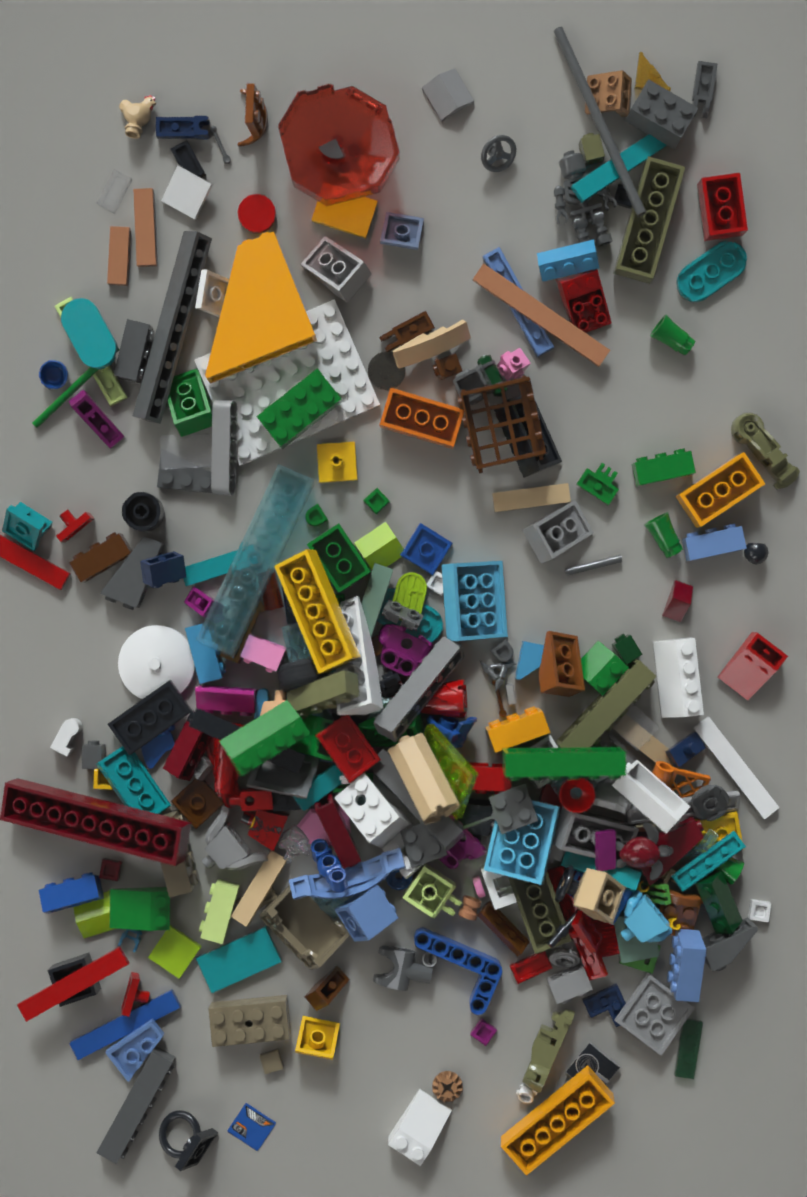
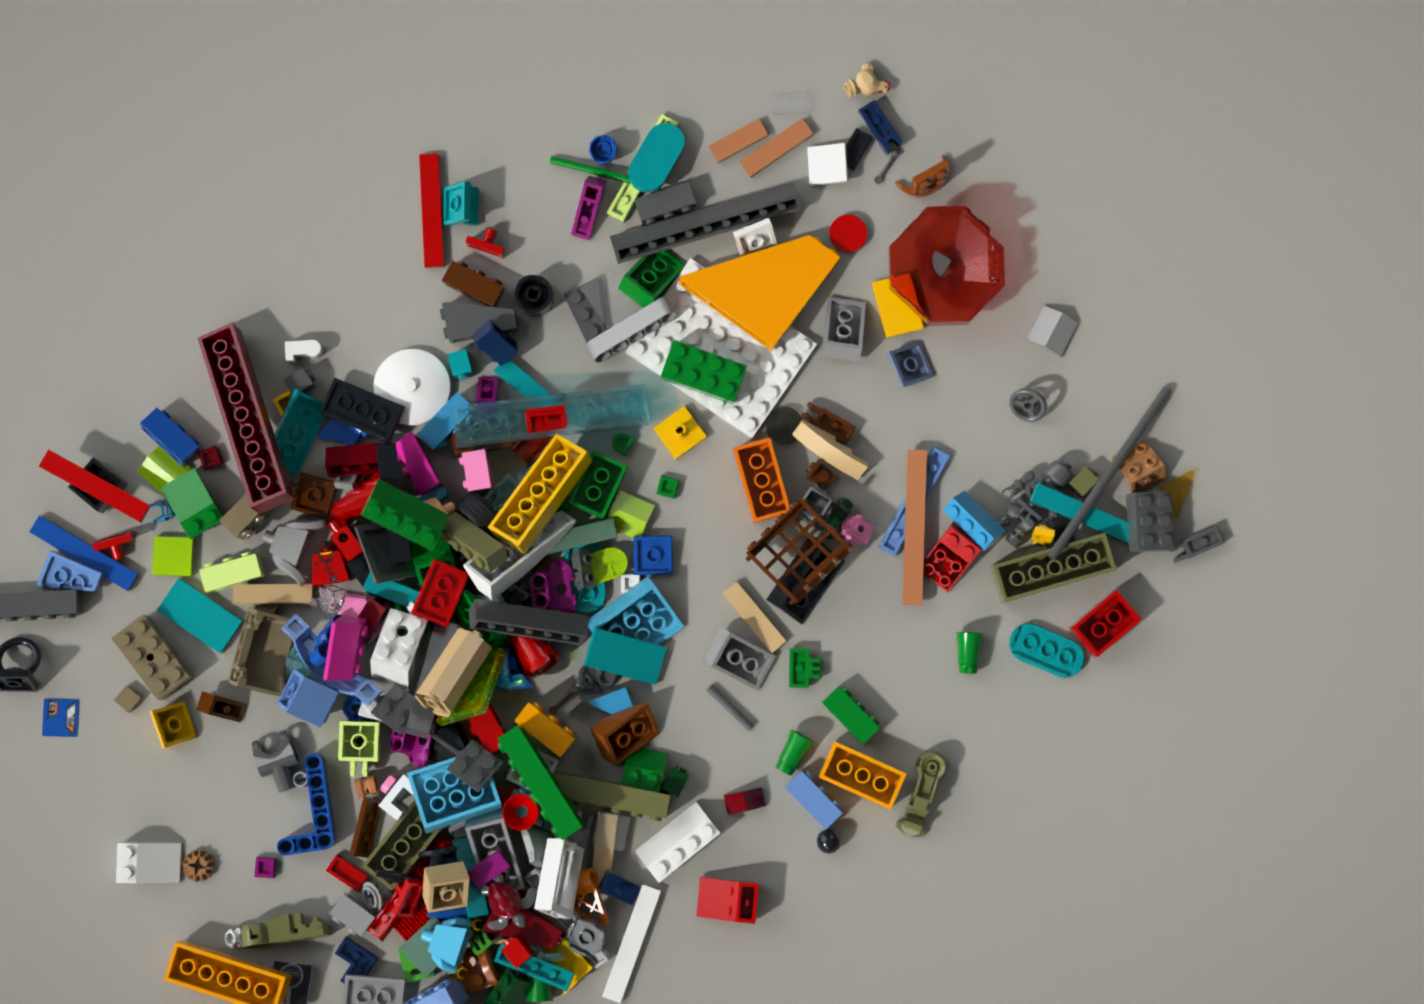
camera: 55 degrees right, 5 degrees down
none -> dark pink slope [323,614,368,680]
none -> teal brick [447,349,474,380]
none -> red brick [501,935,535,968]
none -> red hinge [524,404,567,434]
none -> teal tile [583,627,667,685]
none -> yellow plate [1031,526,1055,547]

